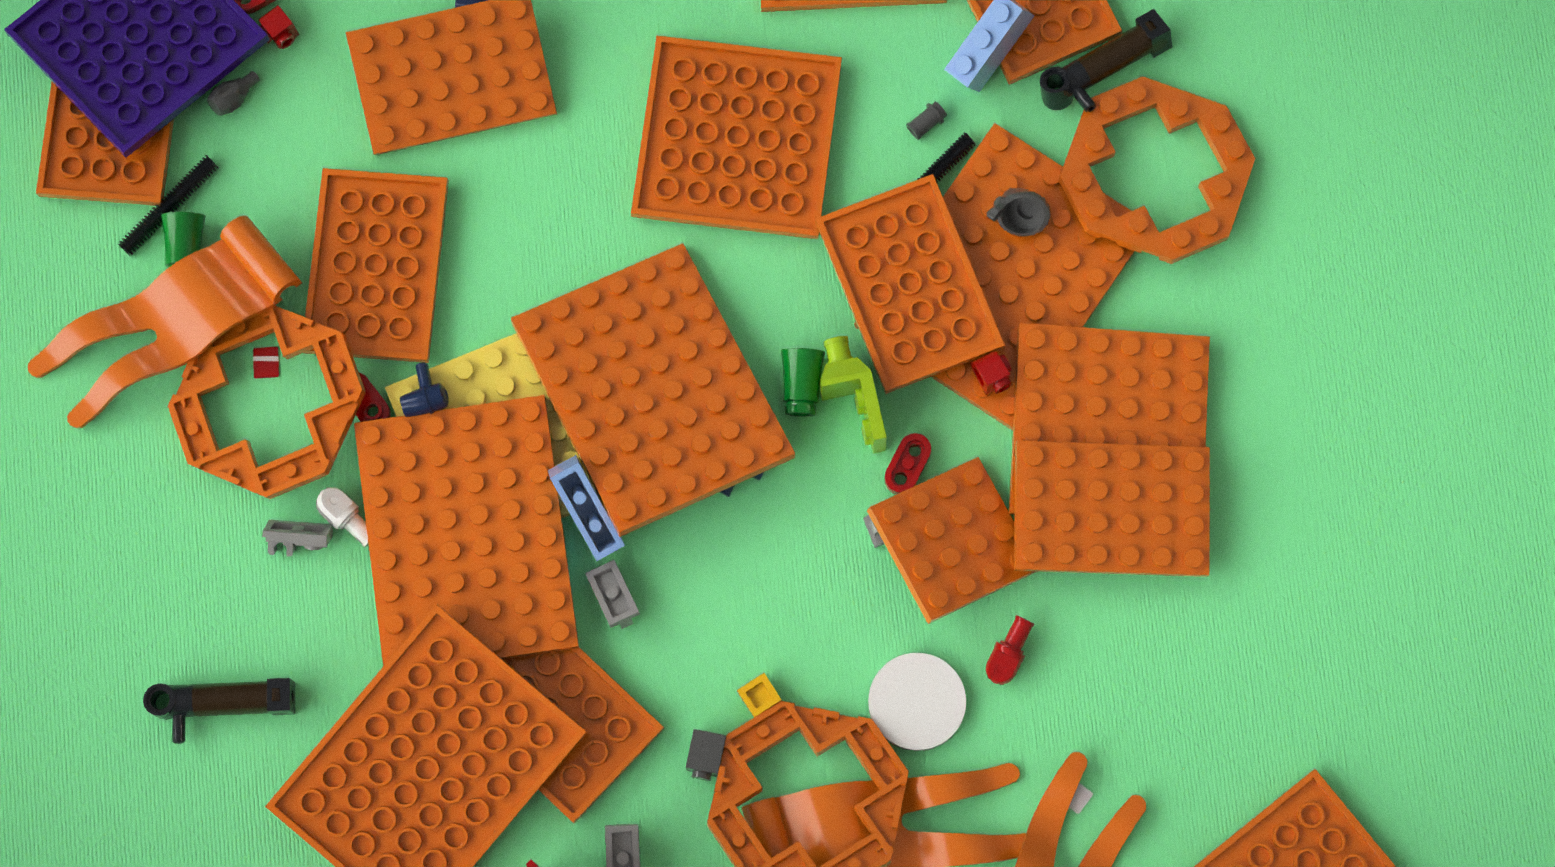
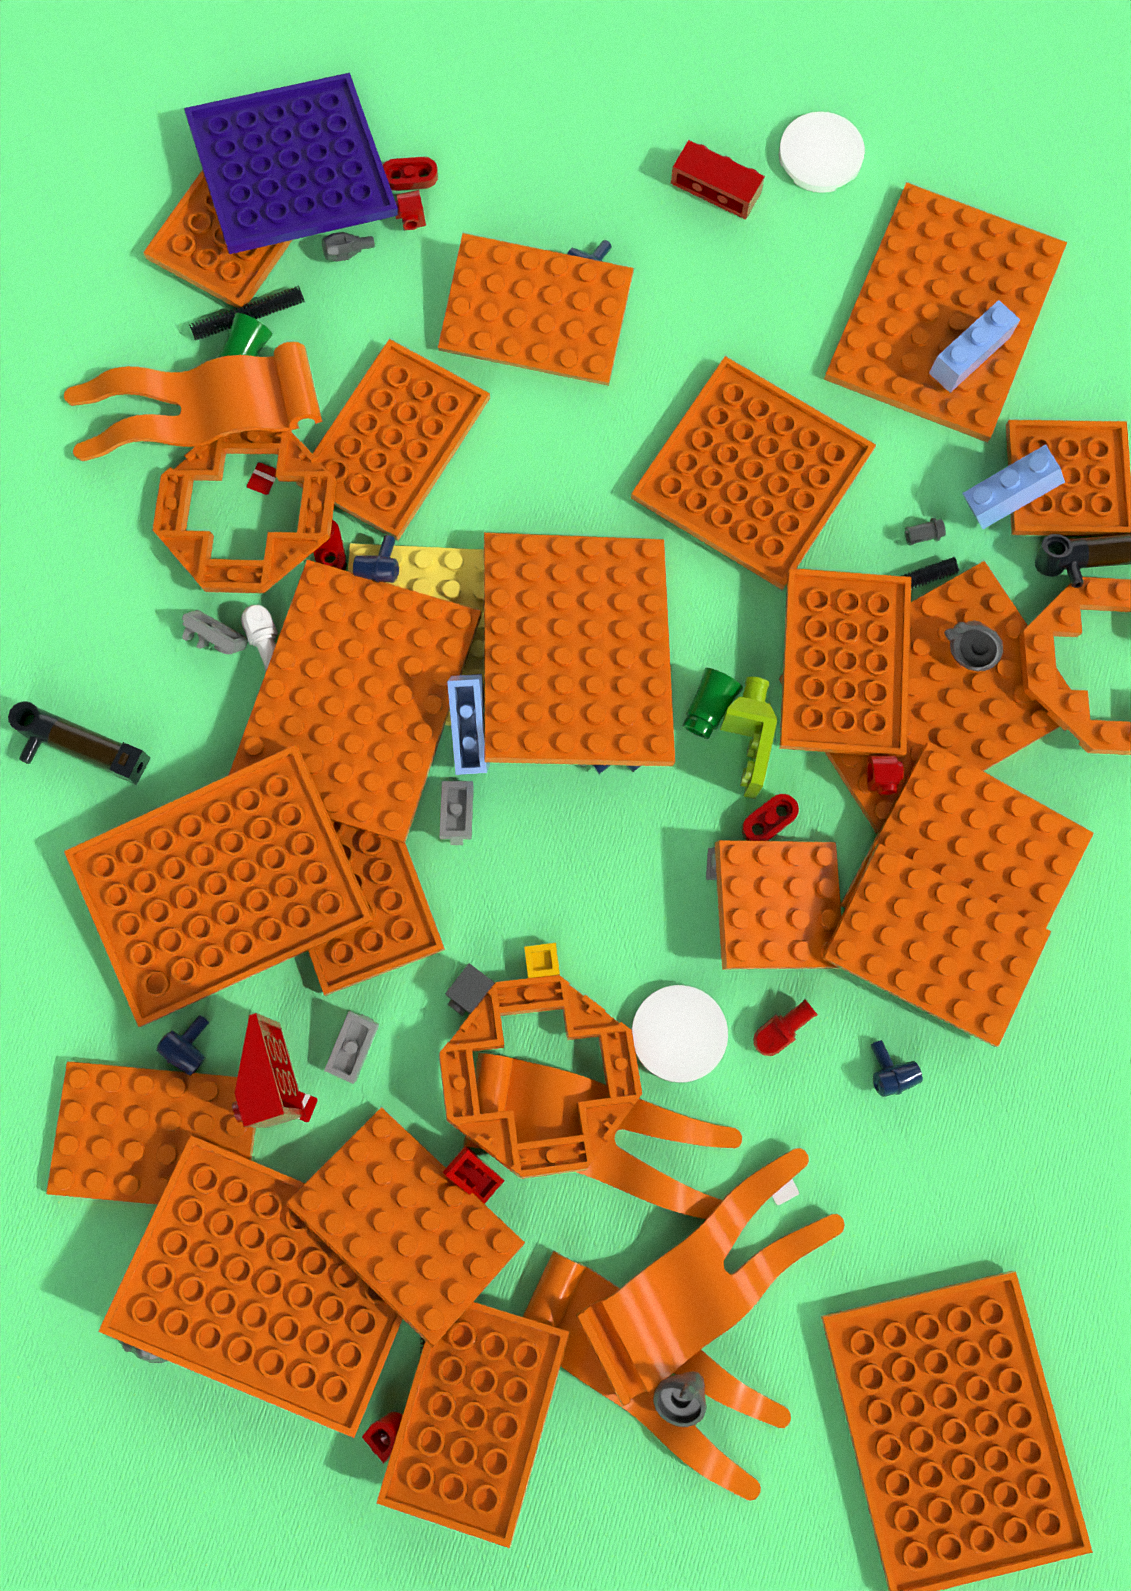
camera: 20 degrees right, 0 degrees up
none -> dark blue piece [871,1040,923,1097]

